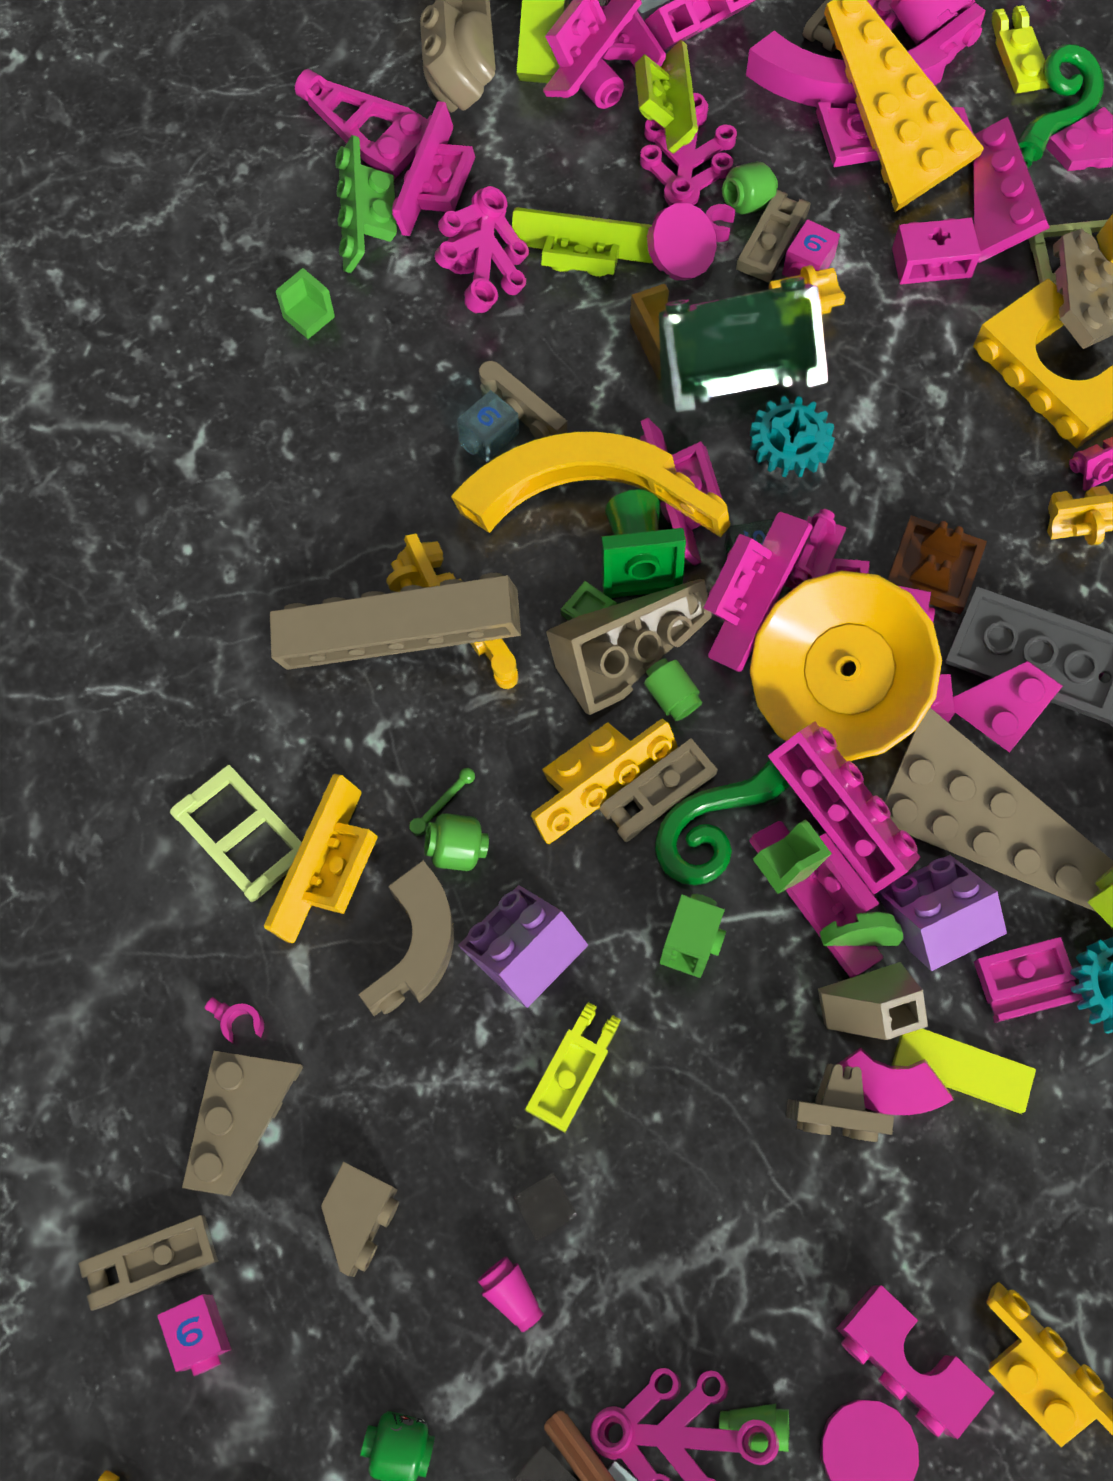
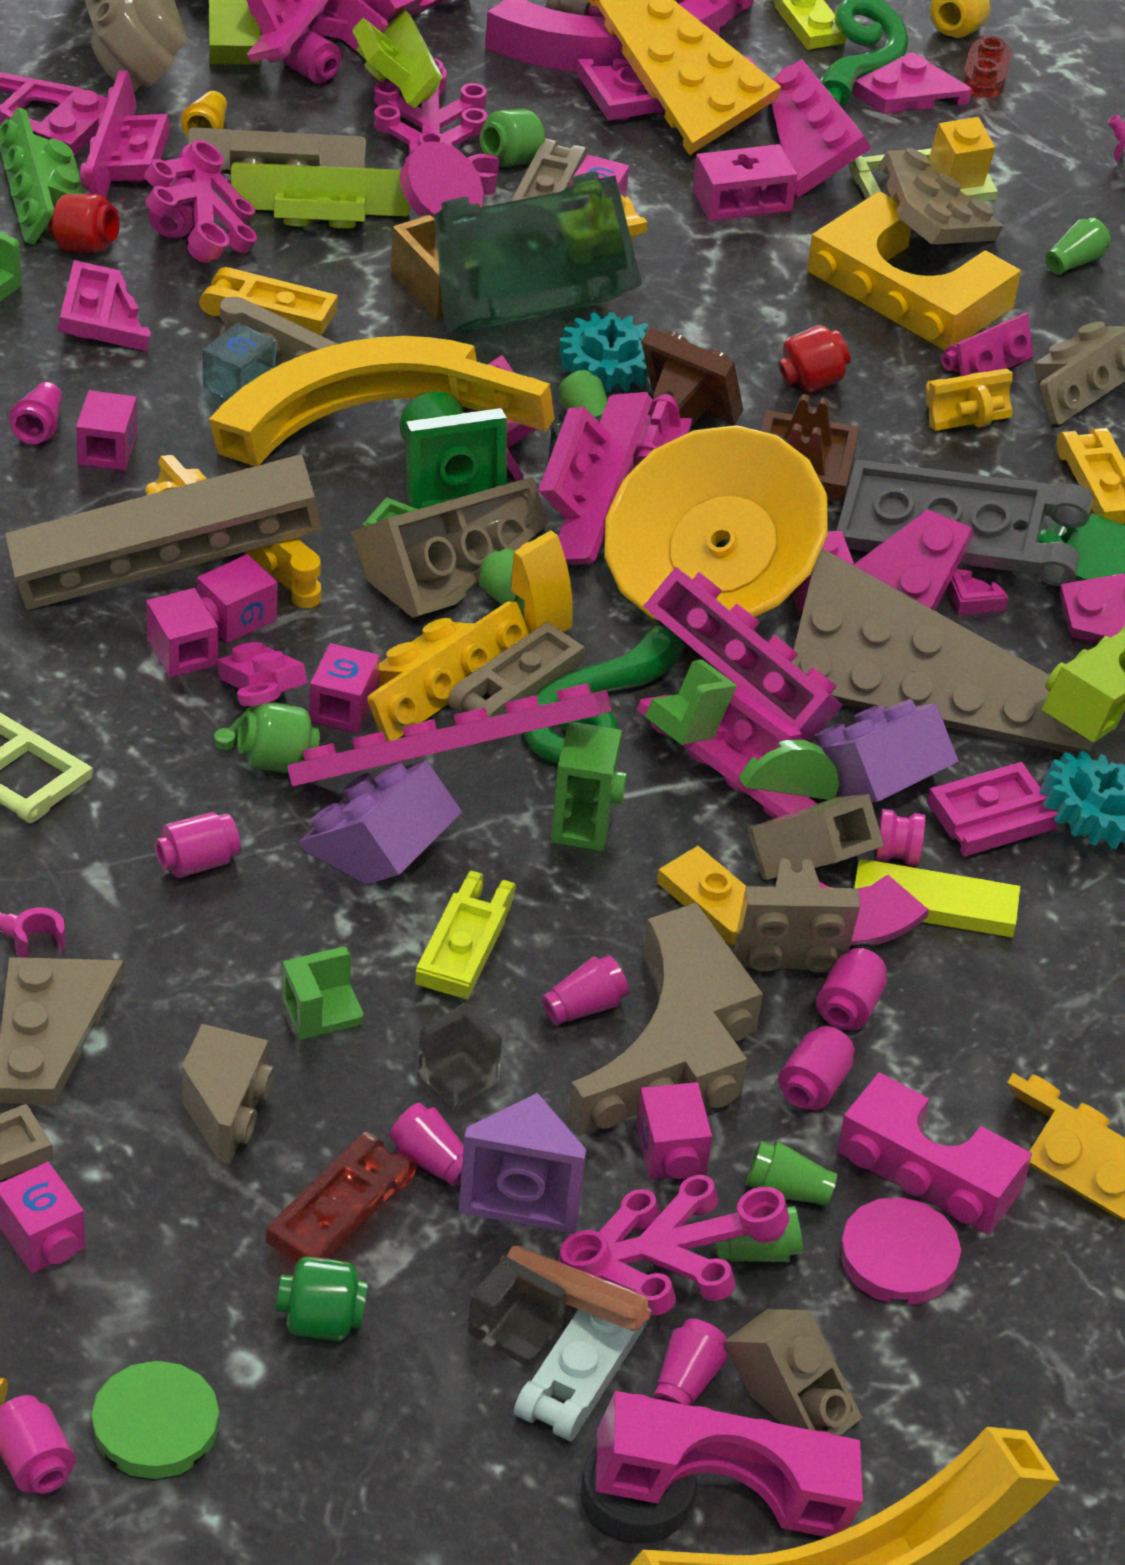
camera: 15 degrees left, 25 degrees down
yellow bracket [264,774,378,943] -> none
dark tan arch [358,860,454,1016] -> none
none -> dark pink cone [9,382,63,444]
none -> red head [48,194,120,253]
none -> dark pink wing [57,260,151,351]
none -> dark pink brick [76,390,138,471]
none -> dark pink brick [146,588,218,678]
none -> dark pink brick [155,812,241,878]
none -> yellow cone [181,91,227,138]
none -> dark tan bracket [188,127,366,174]
none -> dark pink brick [197,554,277,644]
none -> yellow plate [199,267,338,336]
none -> dark pink hinge [216,642,308,706]
none -> clear red plate [266,1131,417,1262]
none -> bright green panel [282,947,364,1040]
none -> dark pink plate [287,683,612,786]
none -> dark pink brick [309,643,380,734]
none -> medium lavender slope [459,1093,586,1234]
none -> yellow slope [511,530,573,634]
none -> dark pink cone [541,955,629,1026]
none -> bright green cone [558,370,608,423]
none -> dark tan arch [568,903,763,1136]
none -> dark pink brick [636,1082,712,1180]
none -> reddish brown plate [641,327,743,427]
none -> yellow plate [657,846,746,946]
none -> bright green cone [745,1140,837,1207]
none -> red head [778,325,851,394]
none -> dark pink brick [778,1026,855,1110]
none -> dark pink brick [816,948,887,1030]
none -> dark pink wheel [875,809,925,867]
none -> dark pink tile [947,569,1008,615]

